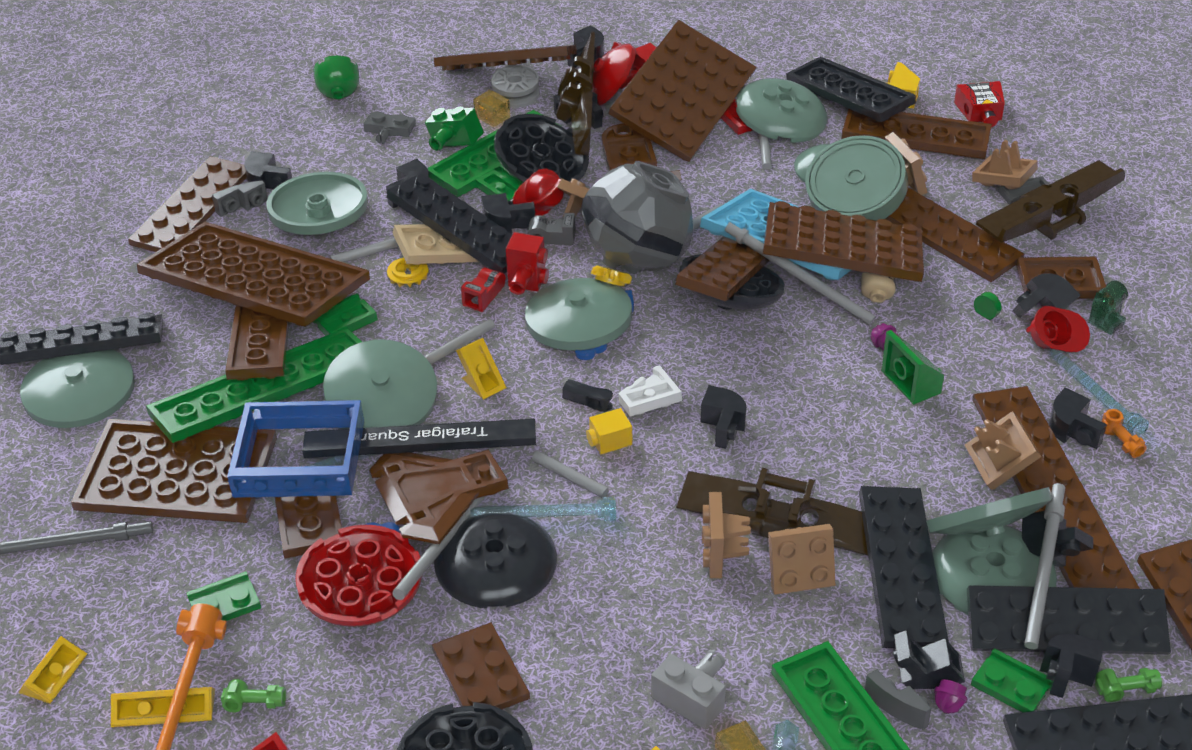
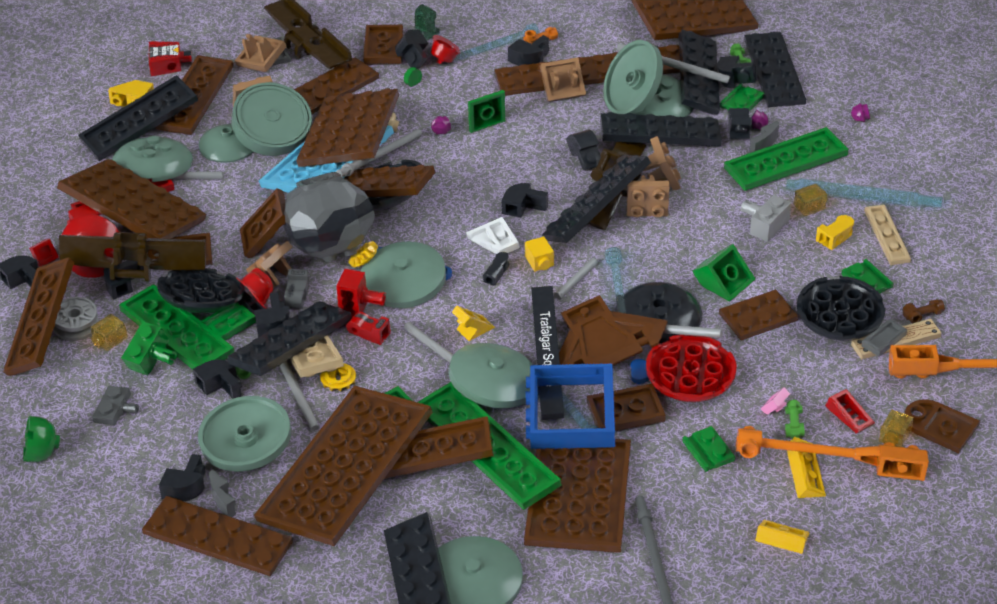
camera: 90 degrees left, 0 degrees up
none -> black plate [541,155,651,243]
none -> black brick [566,129,601,171]
none -> green slope [692,244,755,302]
none -> bright pink plate [761,387,790,414]

